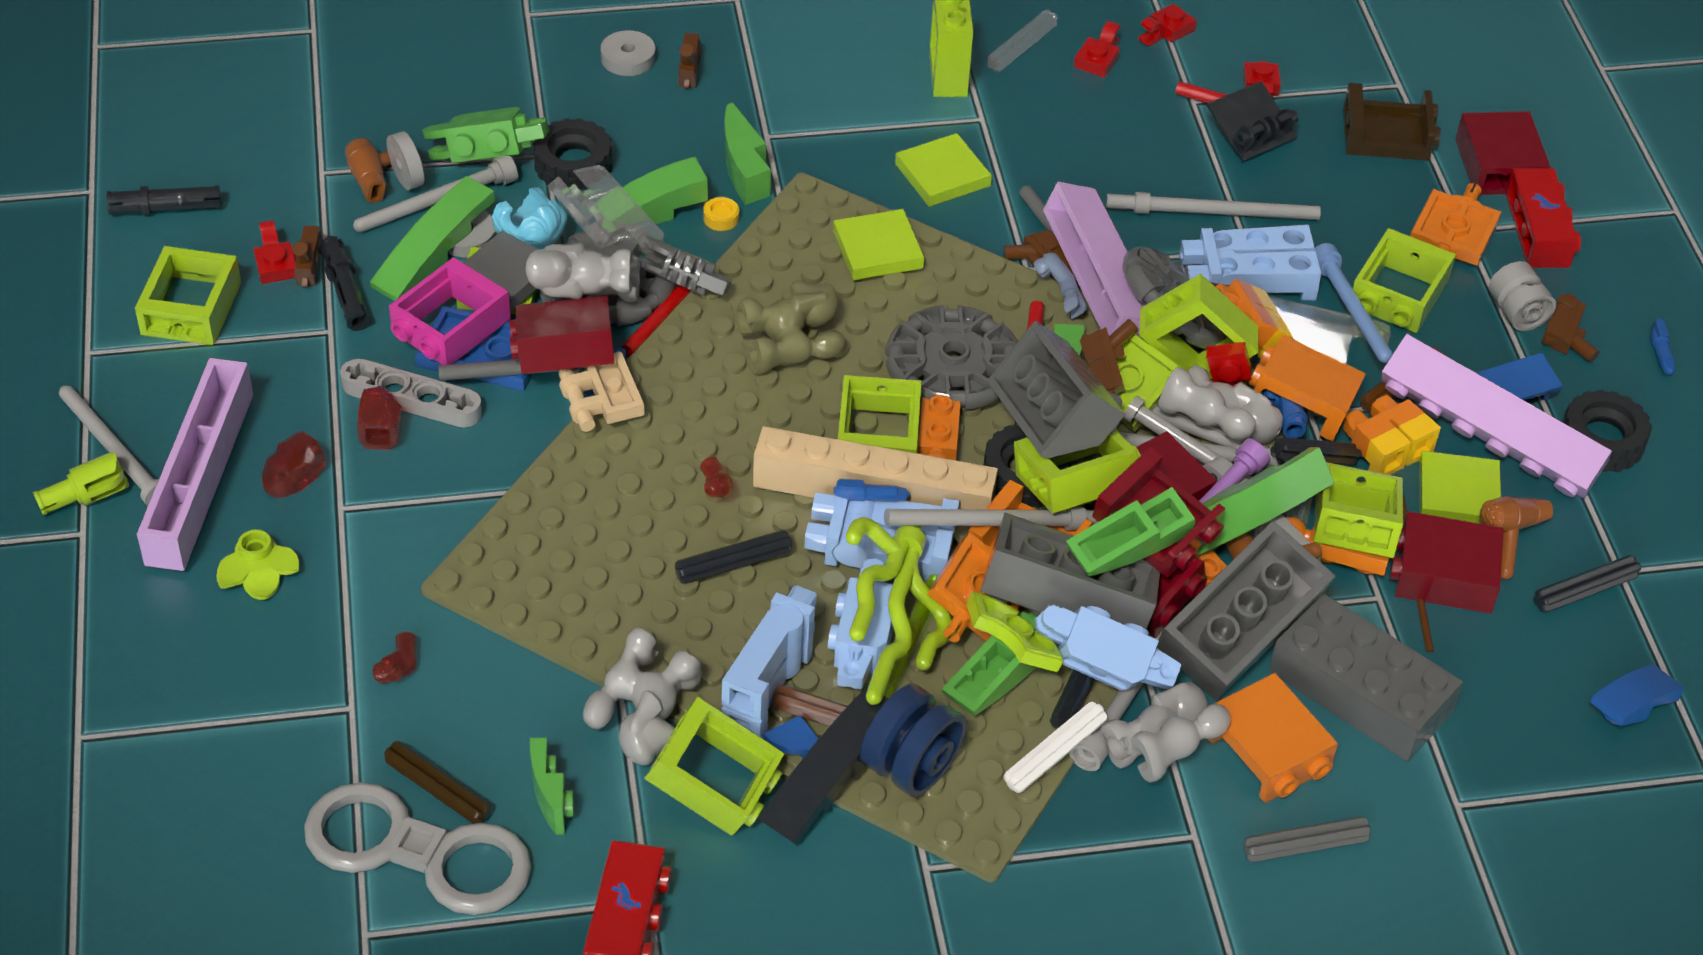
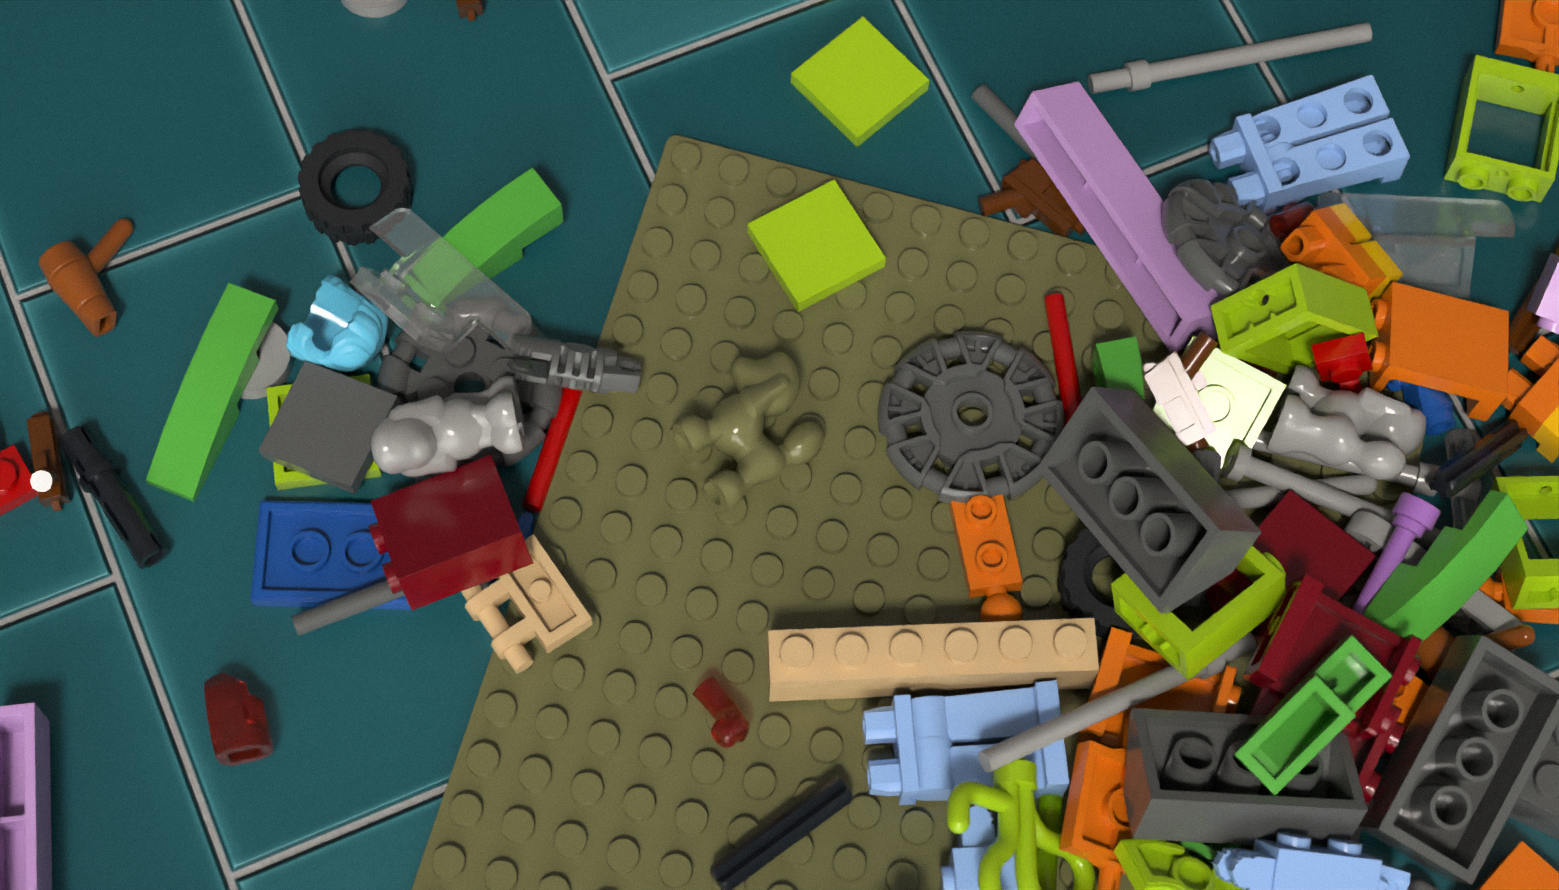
camera: 15 degrees left, 20 degrees up
clear red rock [261,431,326,498] -> none
light grey beam [340,359,482,427] -> none
light grey piece [353,155,518,233] -> none
light grey piece [387,131,424,190] -> none
dark pink window [389,257,511,365] -> none
bright green hinge [422,107,550,163] -> none
yellow tile [703,197,739,231] -> none
bright green slope [724,102,771,205] -> none
blue piece [833,479,910,502] -> none
lime window [838,375,922,453] -> none
sand blue arm [1034,253,1087,320] -> none
medium blue piece [1314,243,1393,363] -> none

